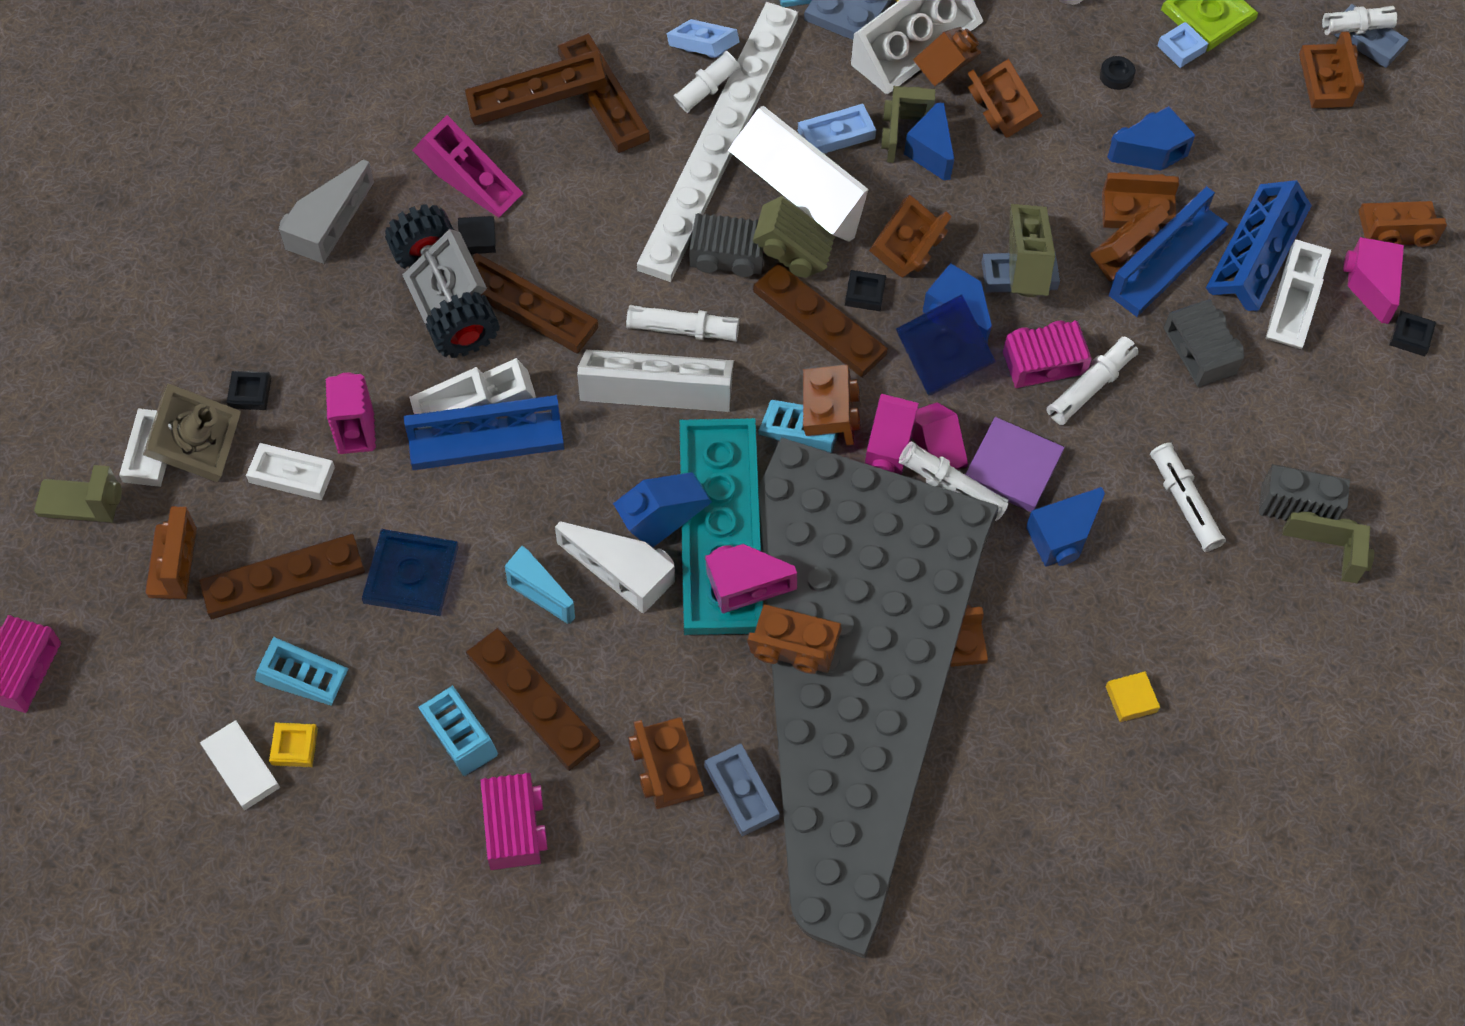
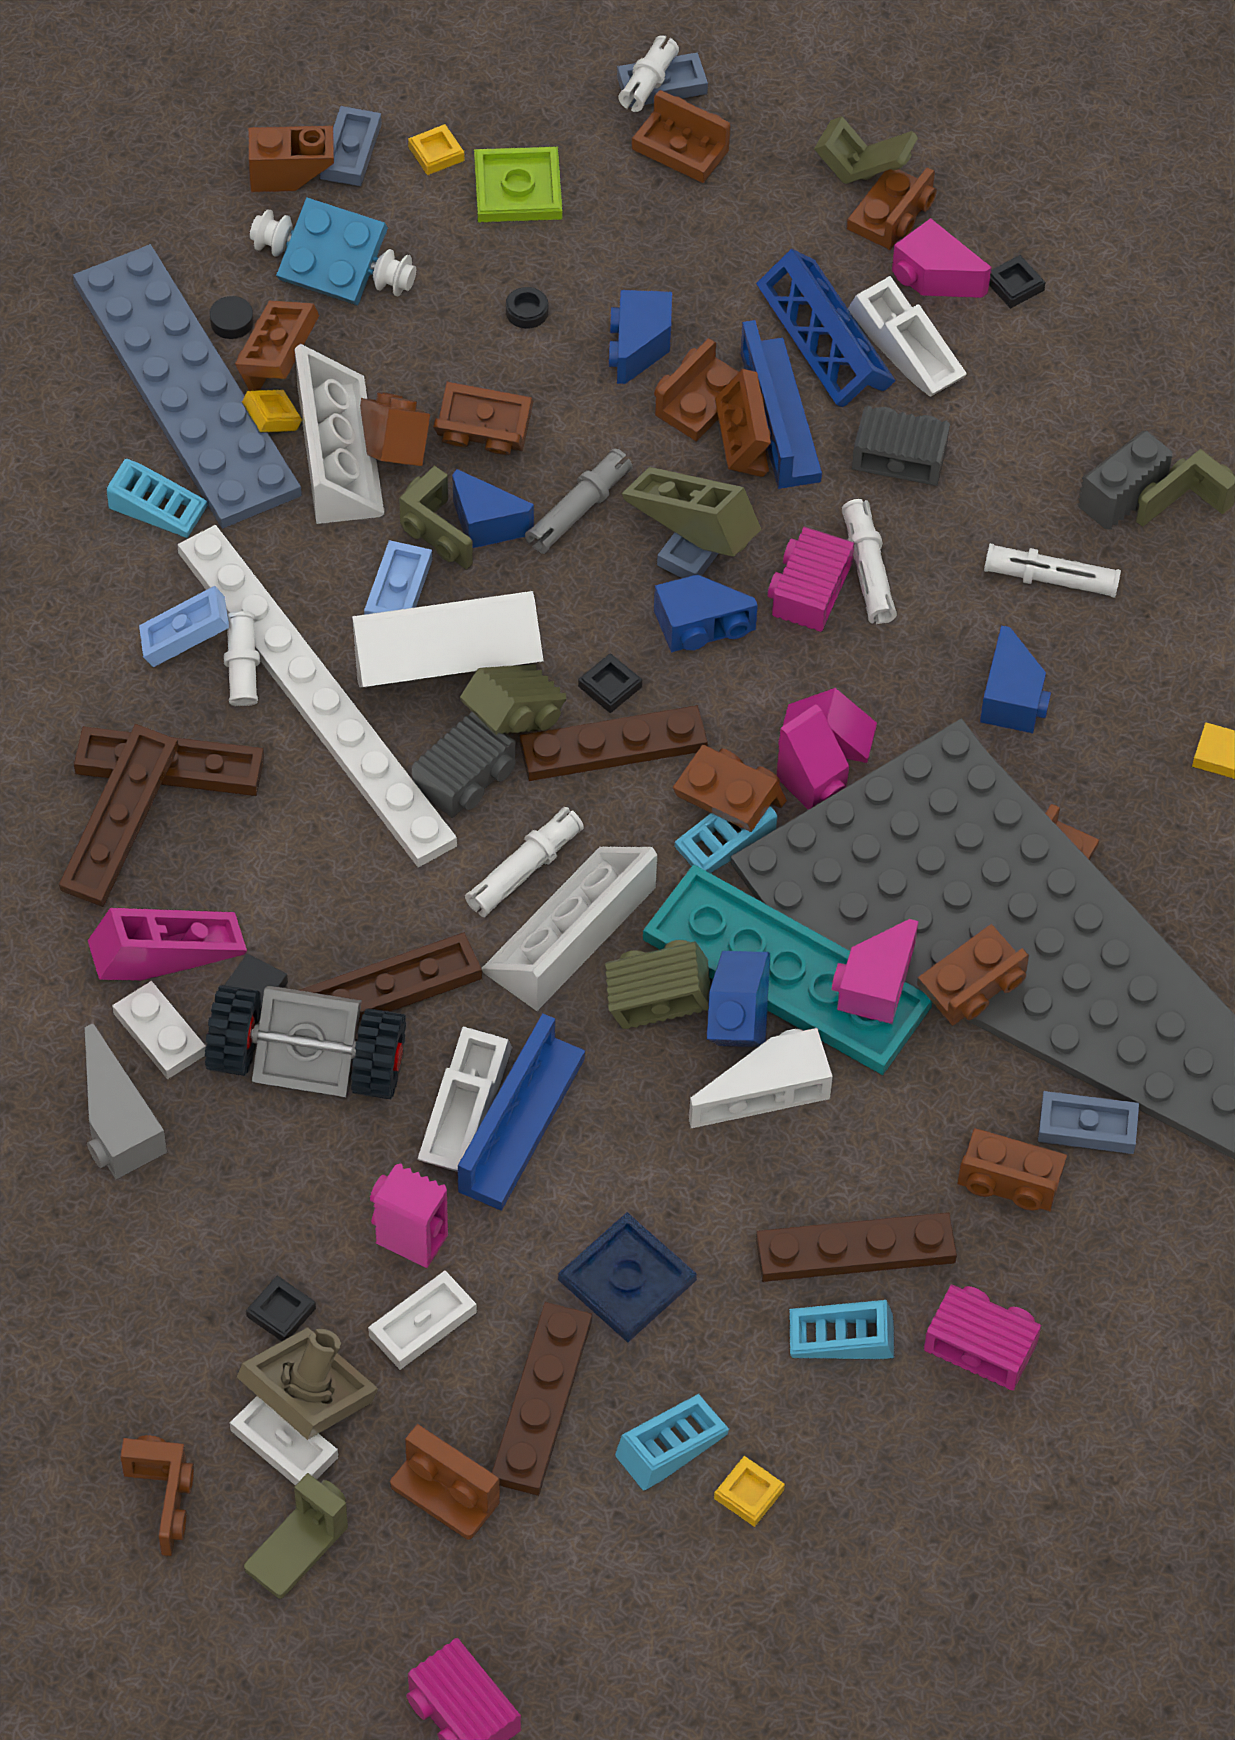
camera: 55 degrees left, 5 degrees down
white tile [200,720,280,811] -> none
medium azure slope [505,546,575,624] -> none
dark orange bracket [869,195,952,278] -> none
clear blue tile [896,294,996,396] -> none
white pin [899,441,1008,521] -> none
medium lavender tile [965,417,1065,512] -> none
light blue plate [1157,22,1208,68] -> none
none -> white plate [112,981,206,1079]
none -> dark orange bracket [120,1435,194,1556]
none -> light grey pin [525,448,633,554]
none -> olive brick [605,940,710,1029]
none -> olive bracket [814,116,918,184]

